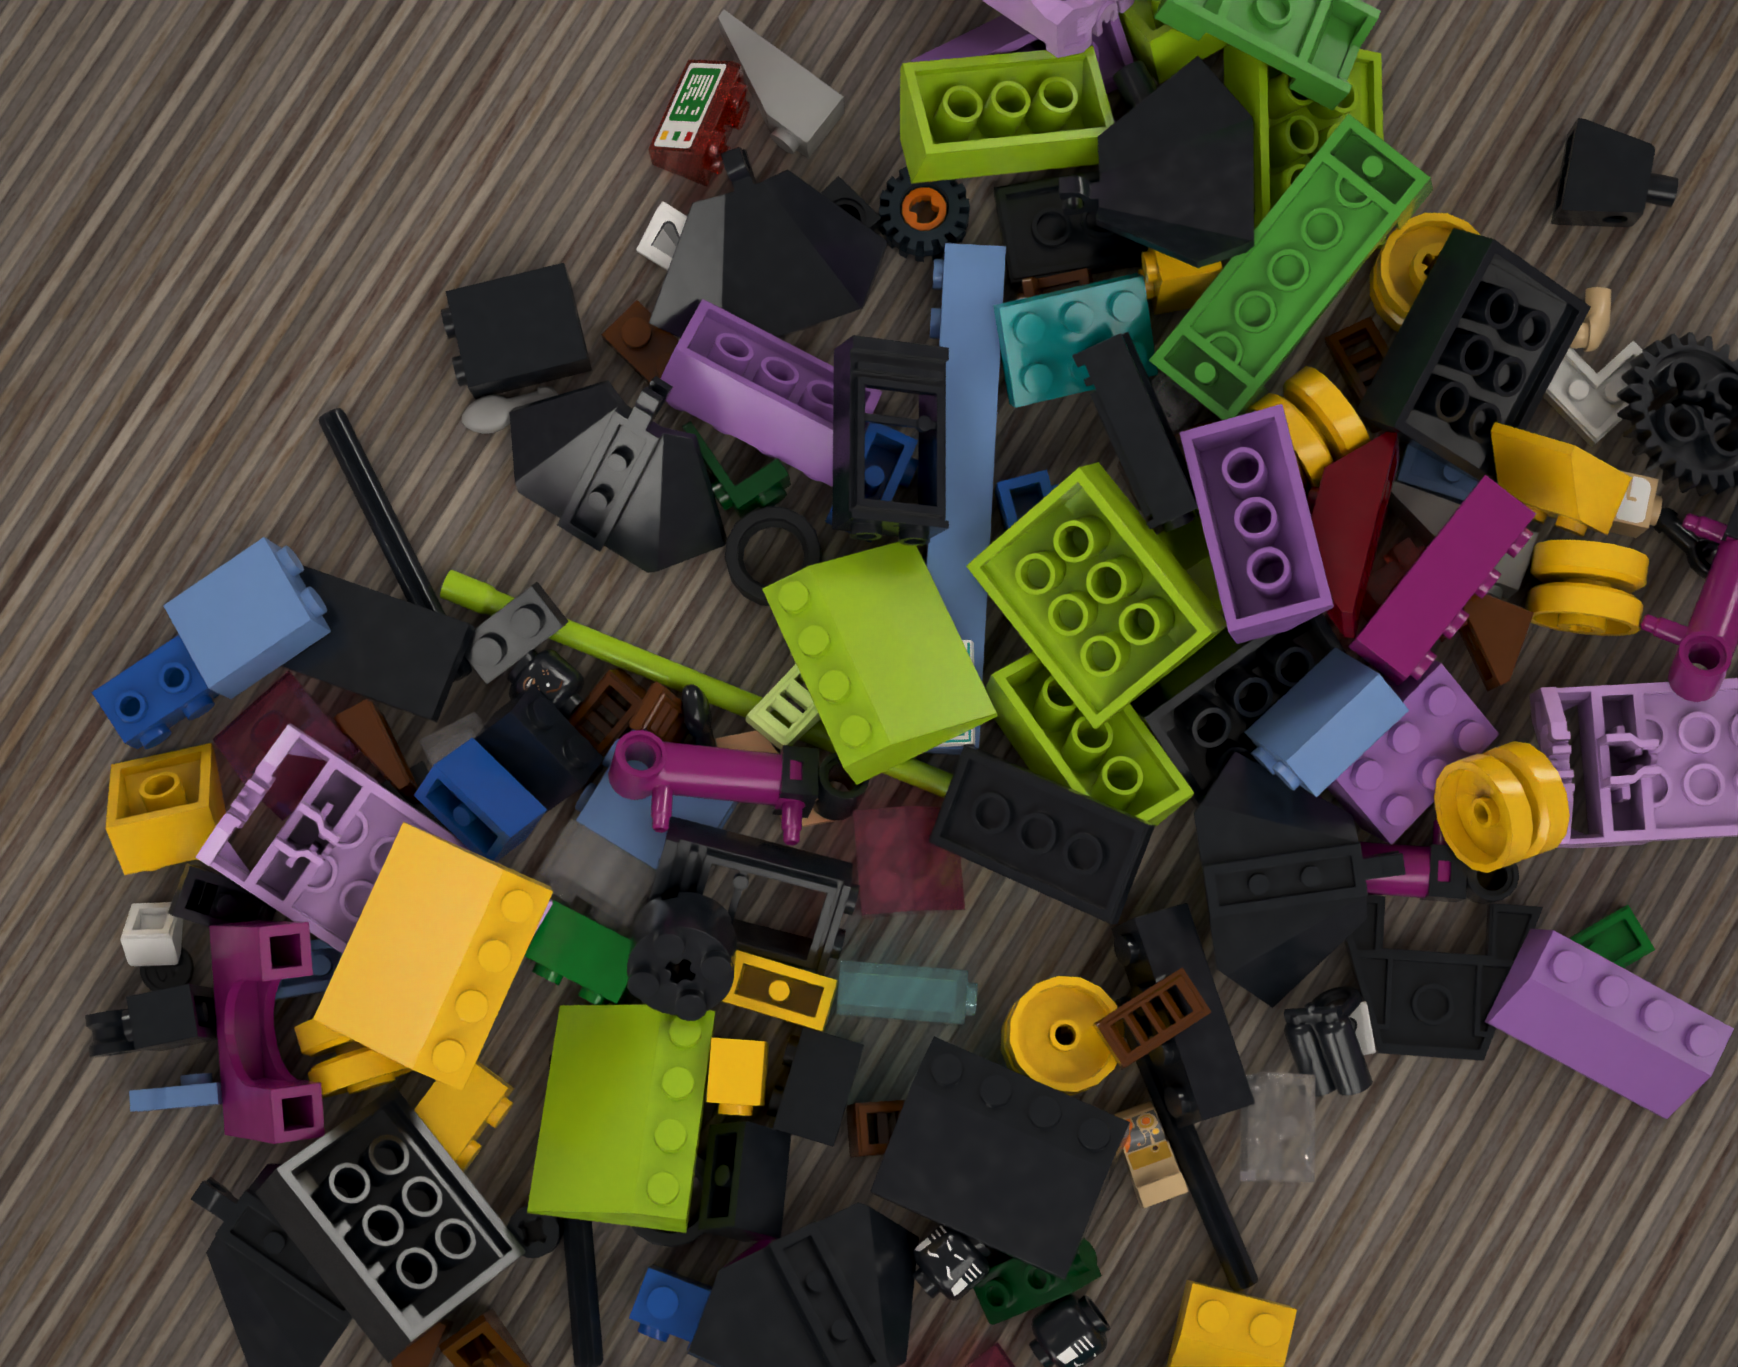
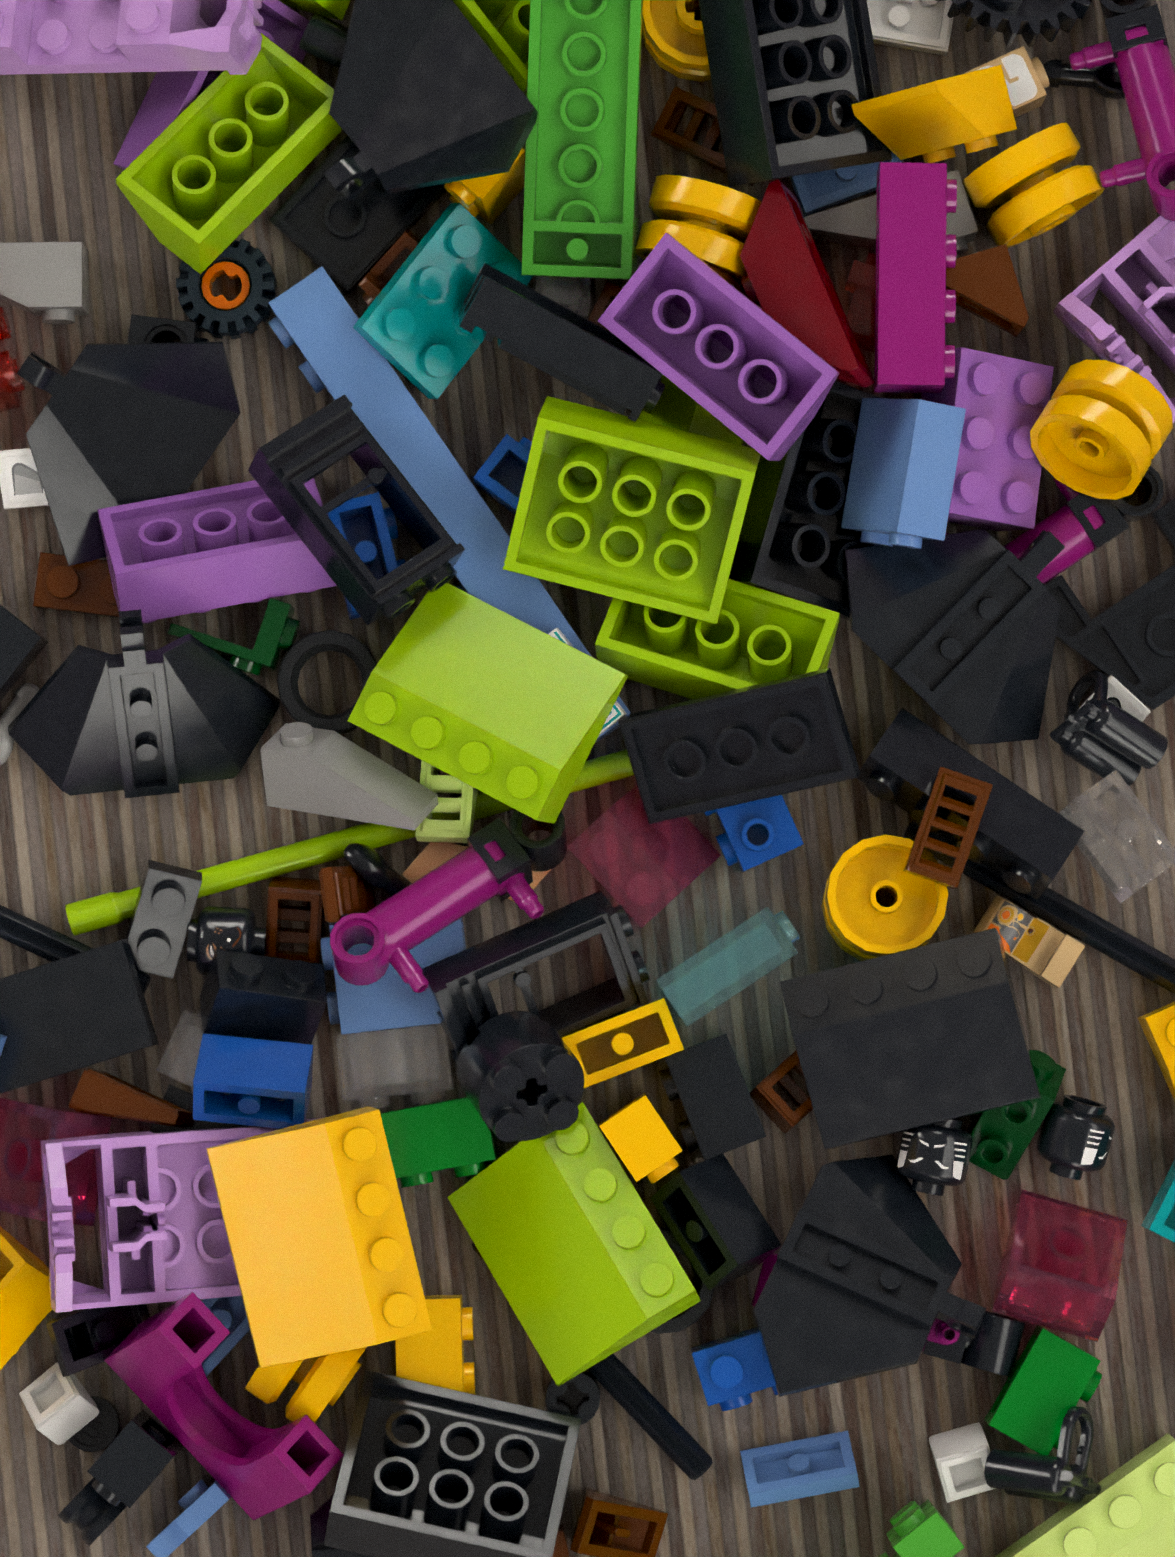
camera: 35 degrees left, 5 degrees up
none -> light grey slope [260,722,438,830]
none -> blue brick [704,795,804,873]

